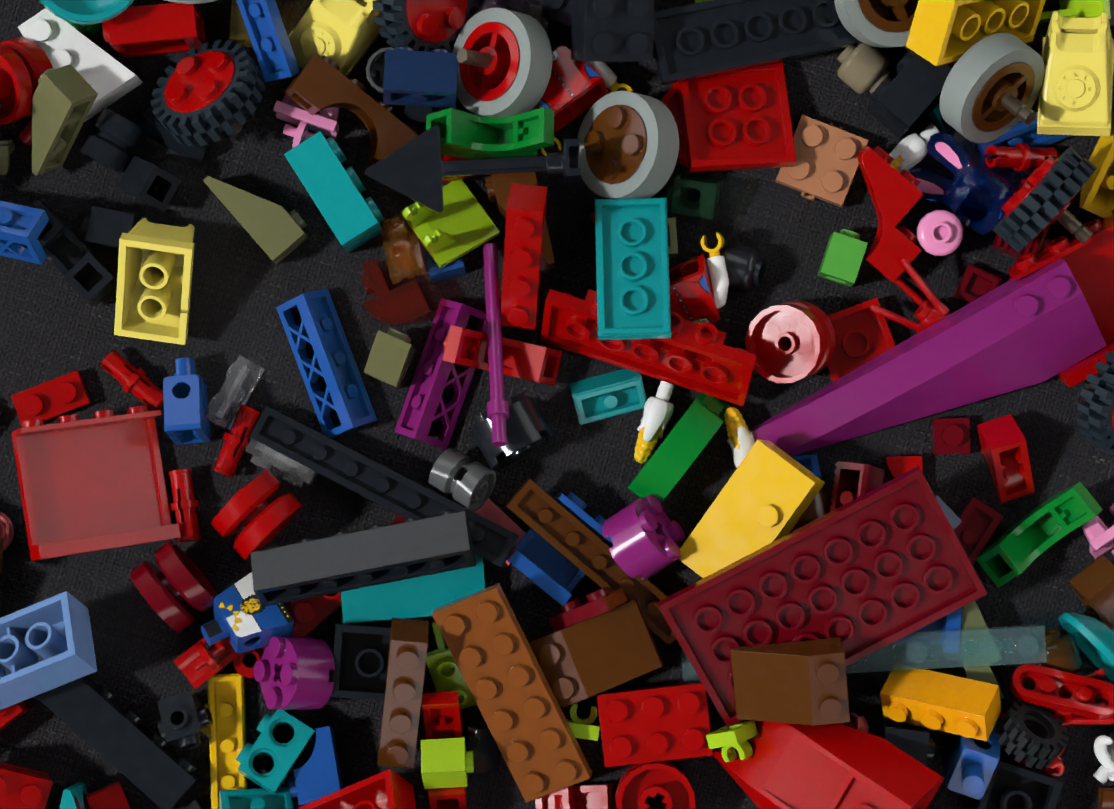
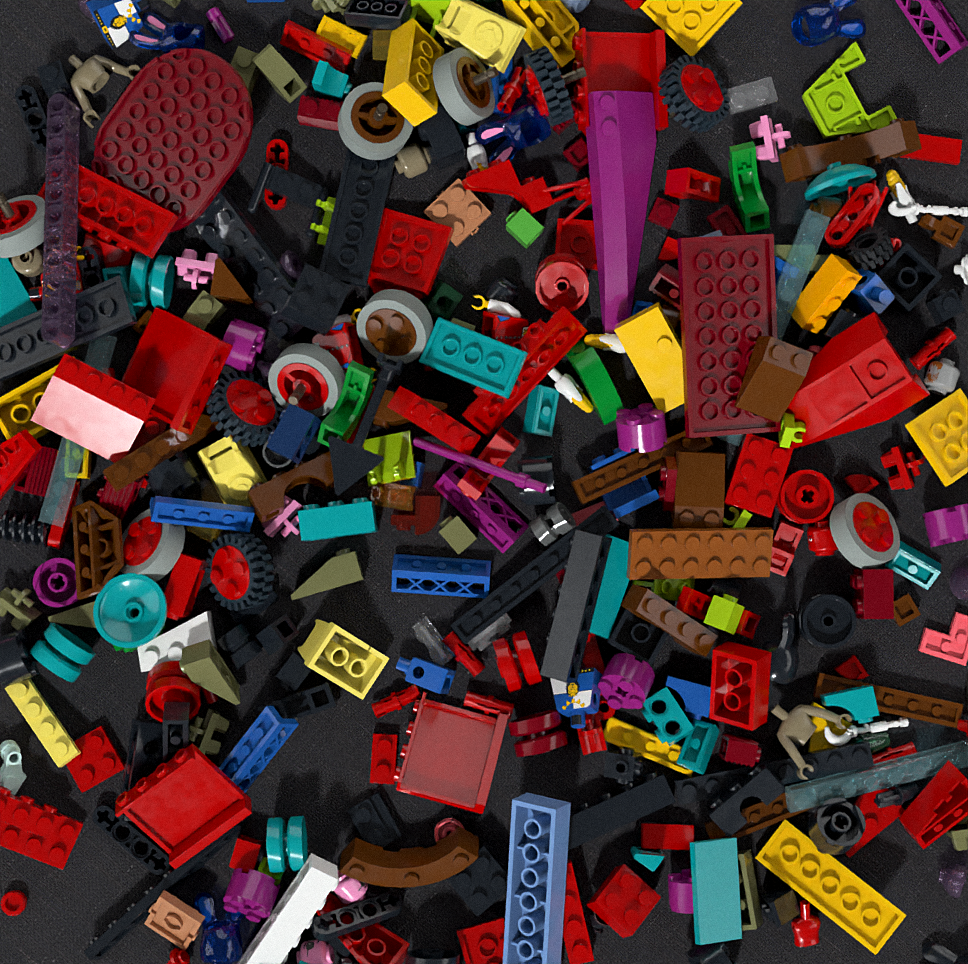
camera: 70 degrees left, 0 degrees up
bright pink head [916,210,963,256] -> none

